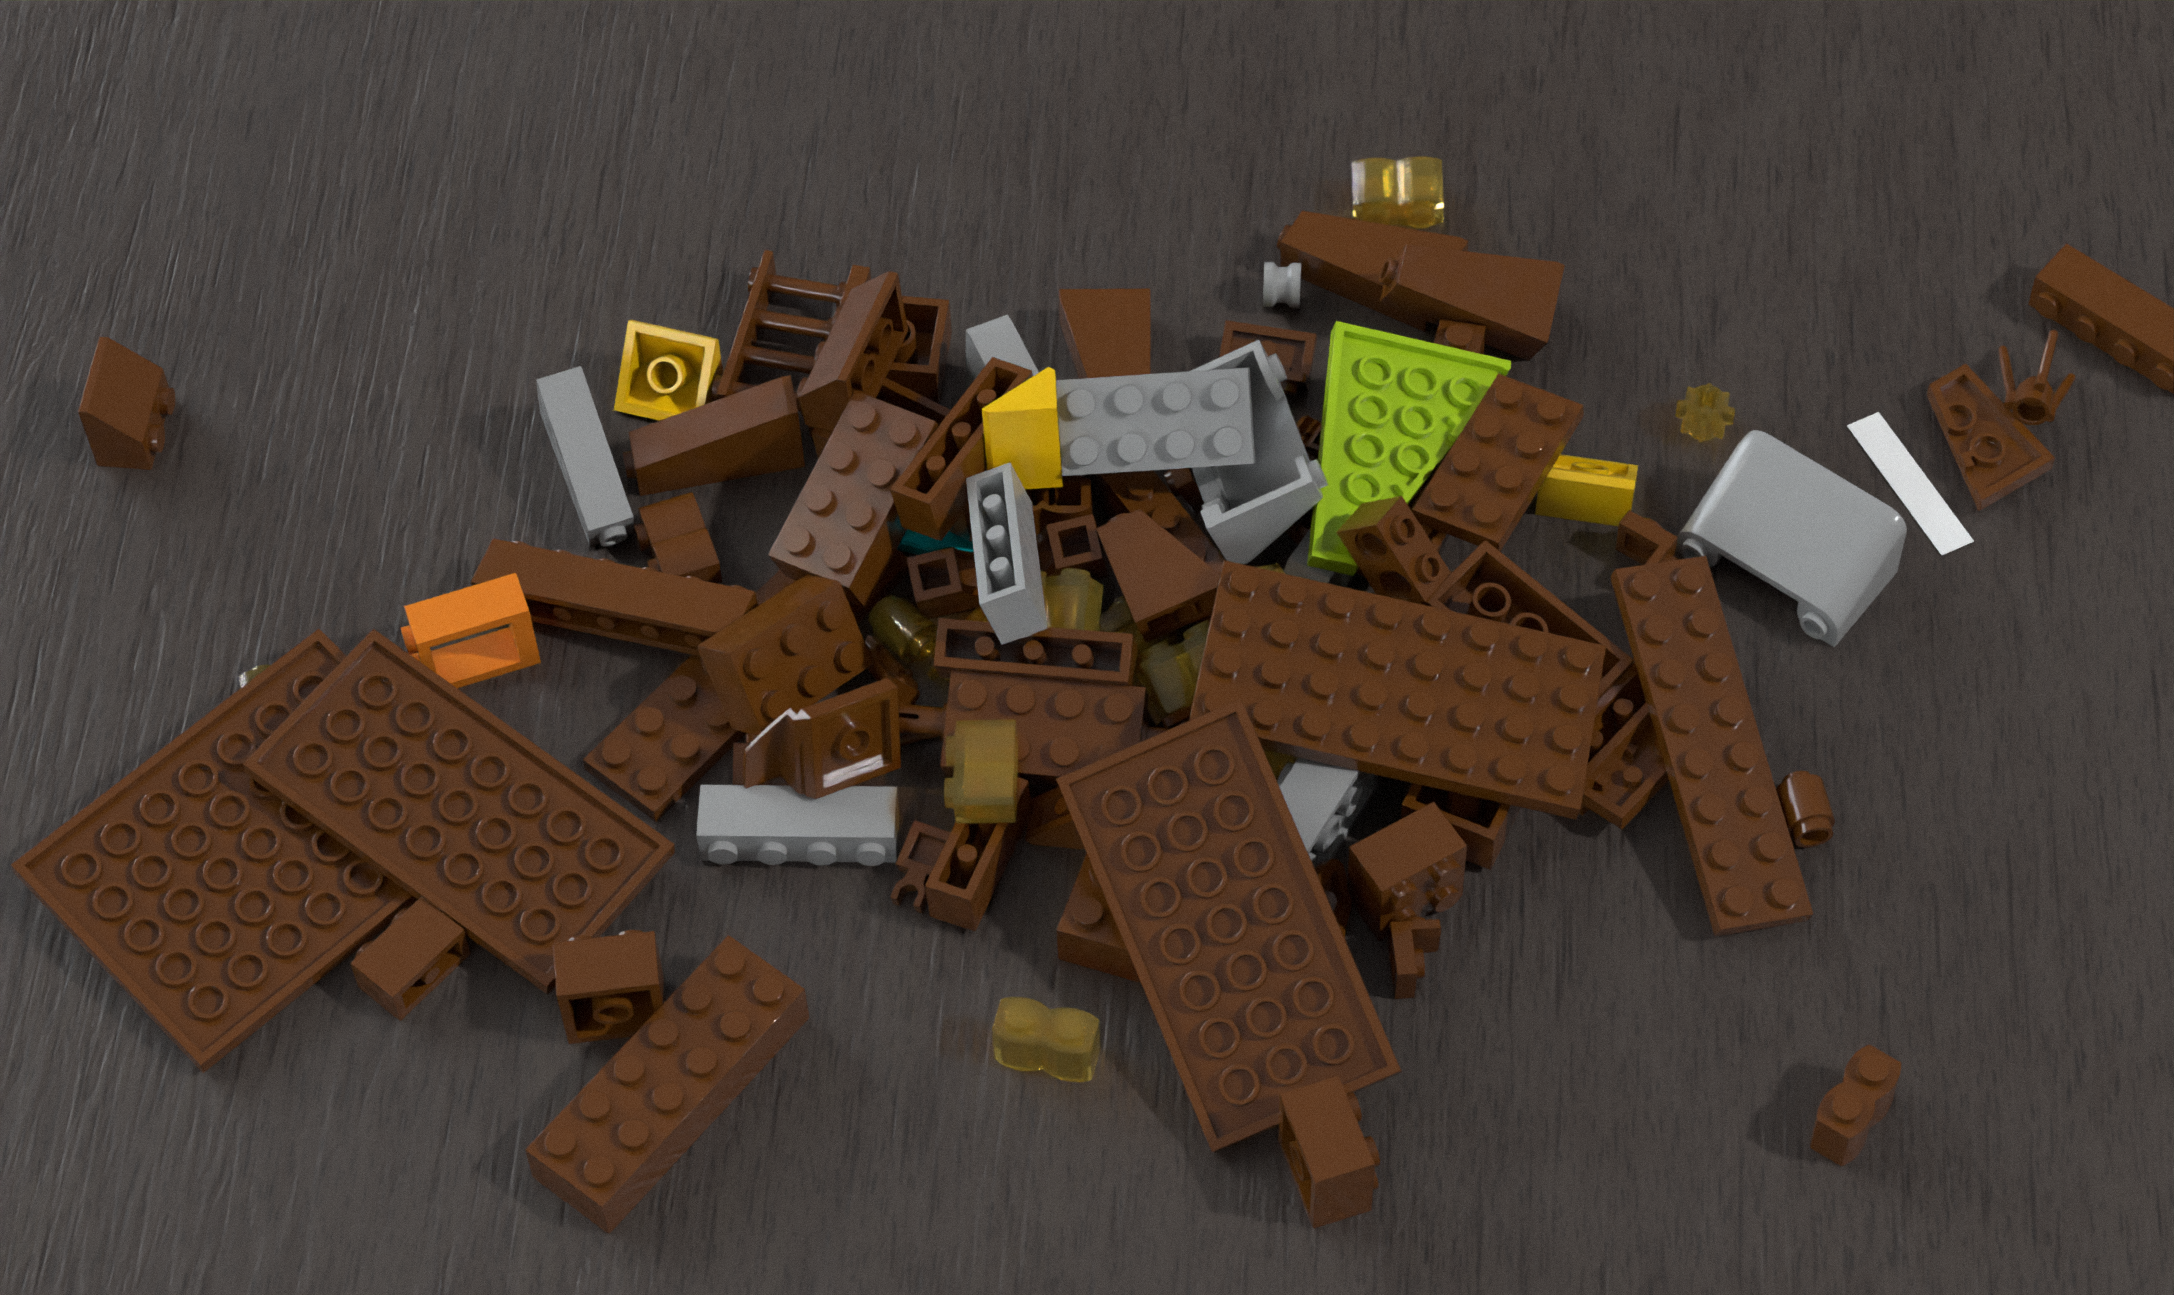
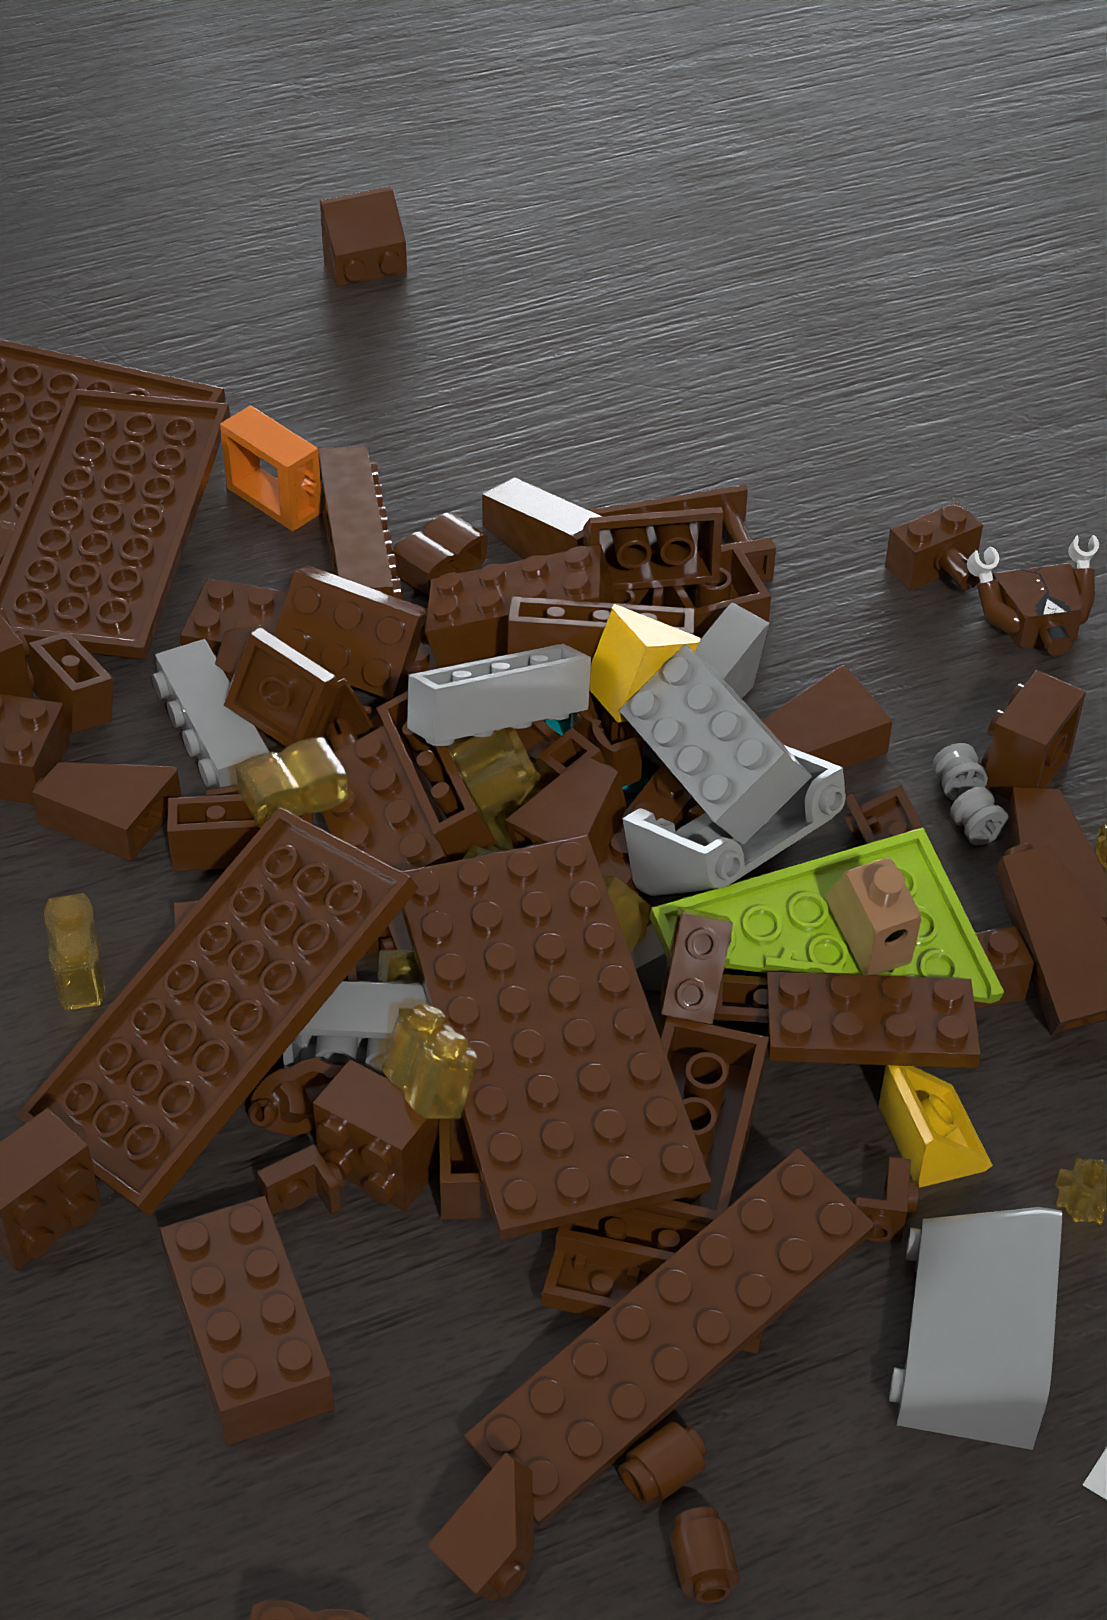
camera: 60 degrees right, 10 degrees down
light grey slope [536,366,634,546] -> none
yellow slope [614,320,723,421] -> none
none -> reddish brown brick [29,631,113,734]
none -> reddish brown slope [32,762,182,862]
none -> reddish brown brick [159,1196,335,1446]
none -> clear yellow brick [382,1005,478,1119]
none -> reddish brown slope [427,1453,534,1602]
none -> reddish brown brick [670,1507,740,1604]
none -> medium nougat torso [825,858,921,975]
none -> reddish brown brick [885,501,983,591]
none -> light grey wheel [932,743,988,800]
none -> reddish brown torso [967,535,1099,656]
none -> reddish brown brick [981,670,1086,800]

